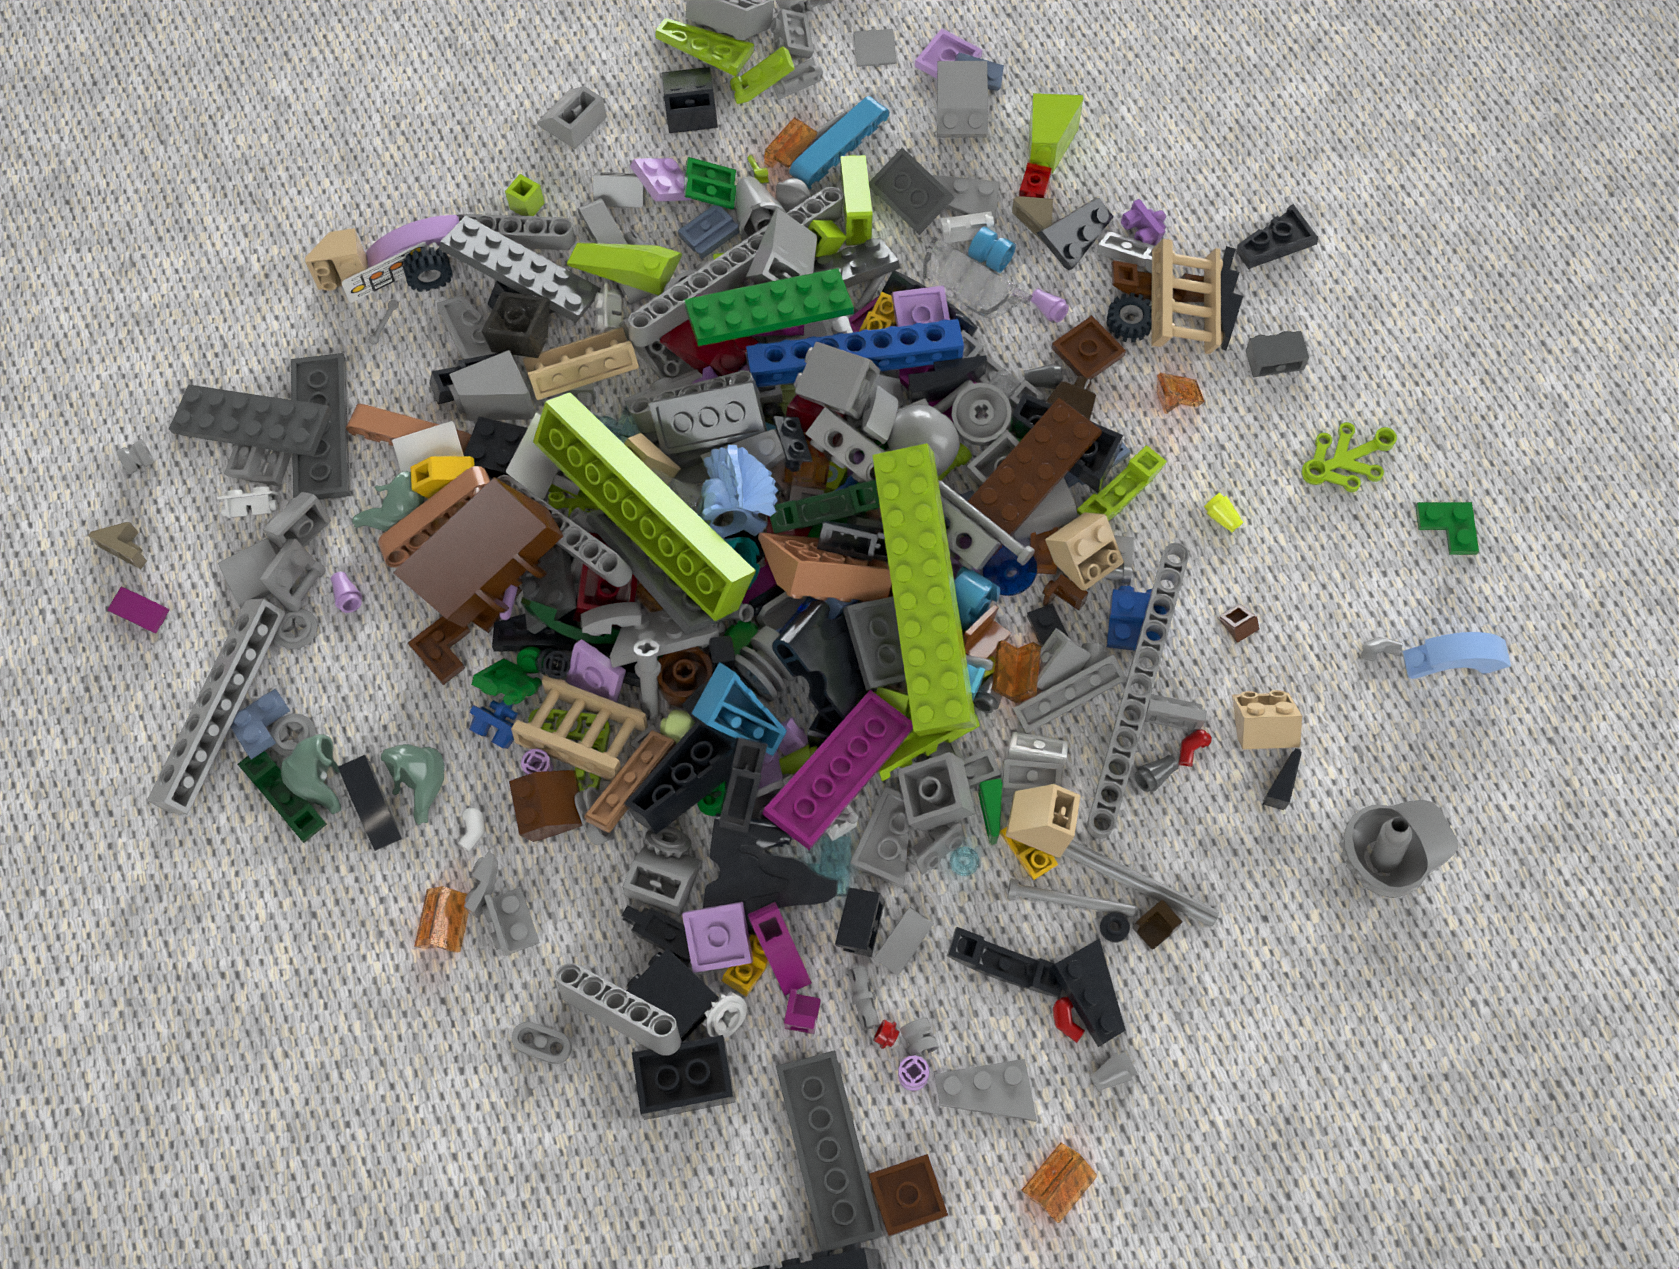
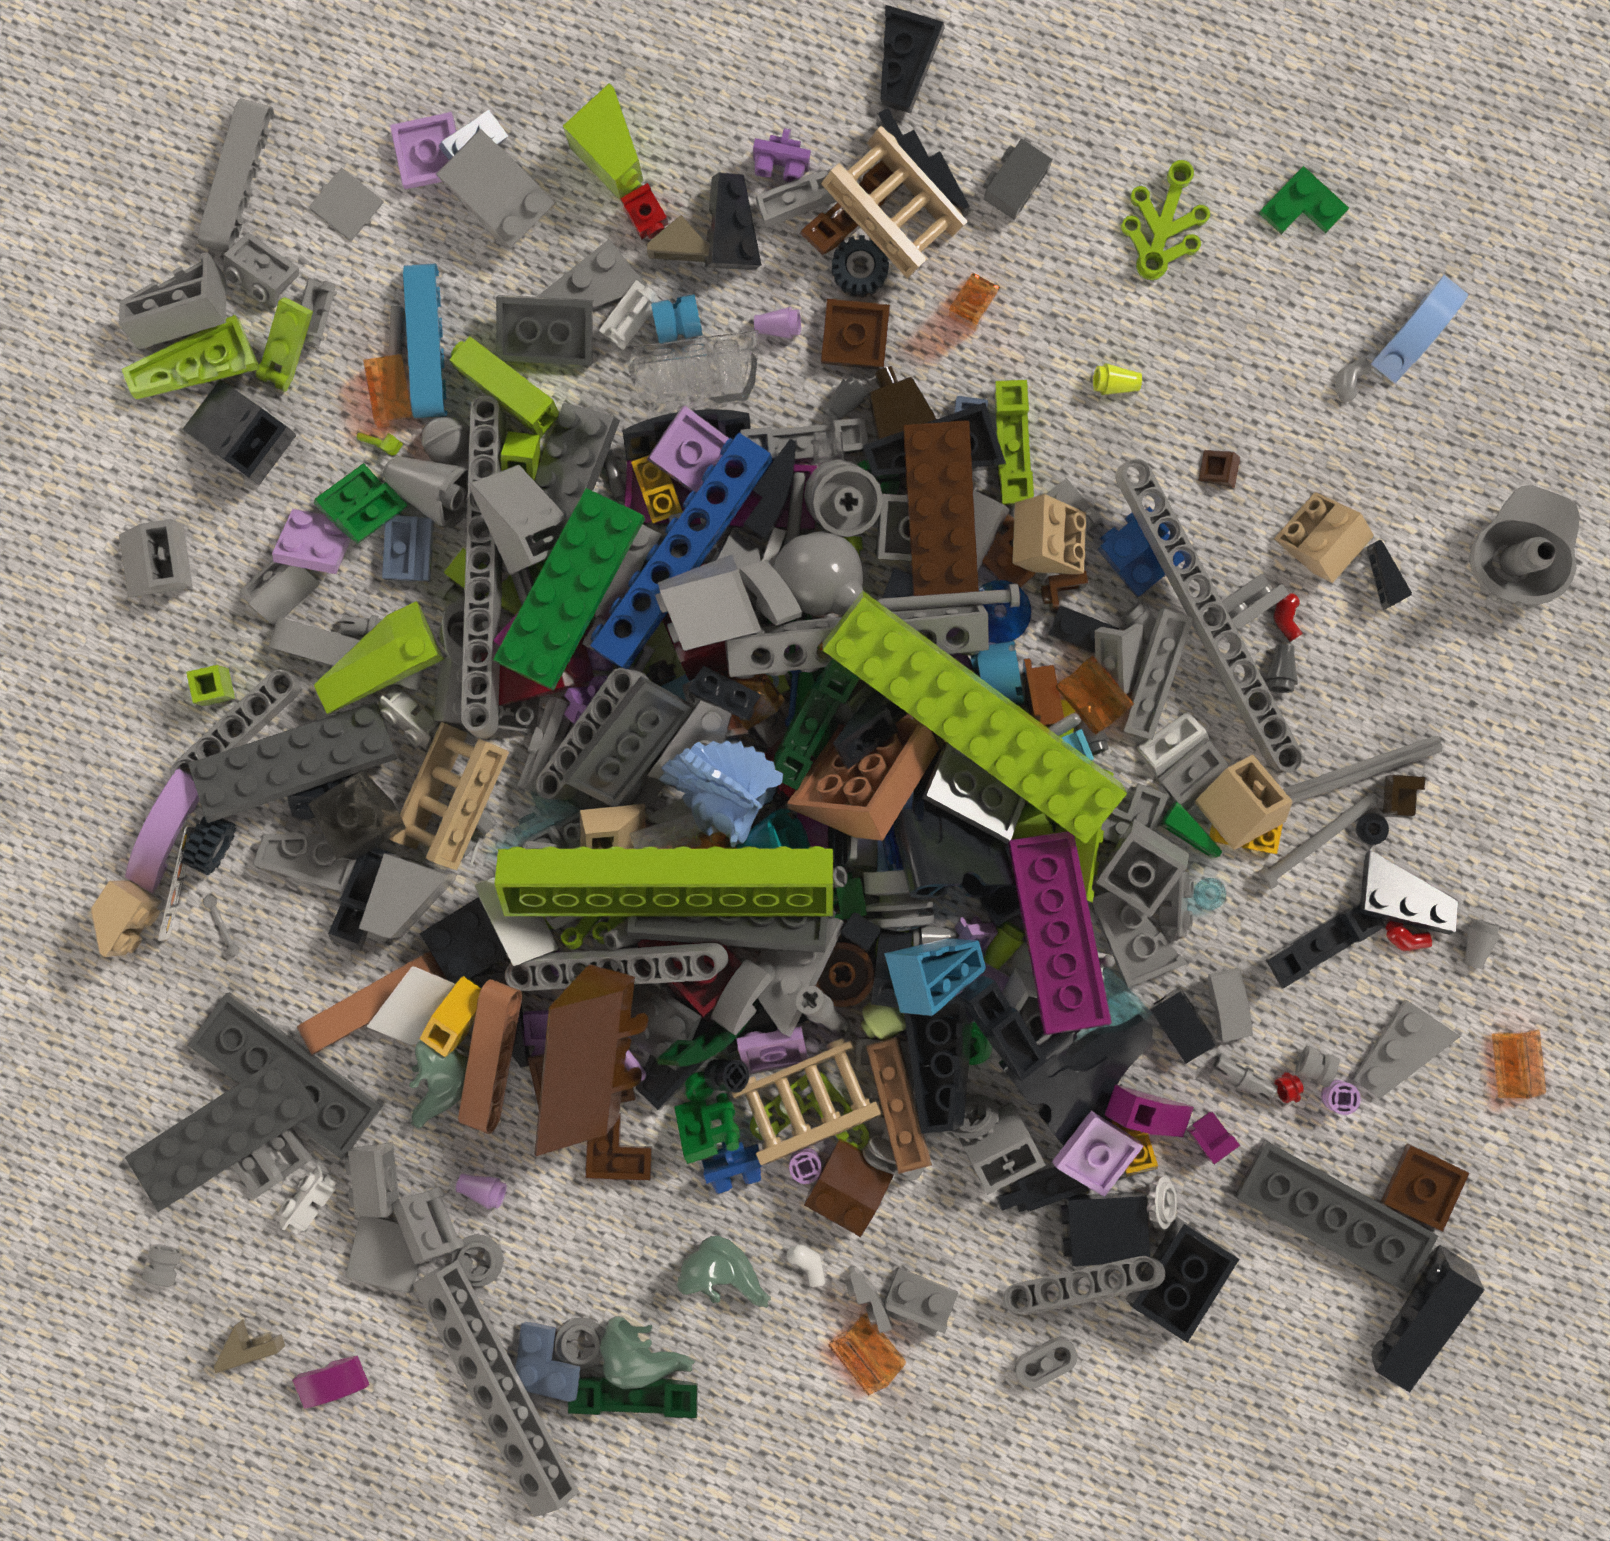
camera: 45 degrees left, 20 degrees up
black slope [338,755,402,851] -> none

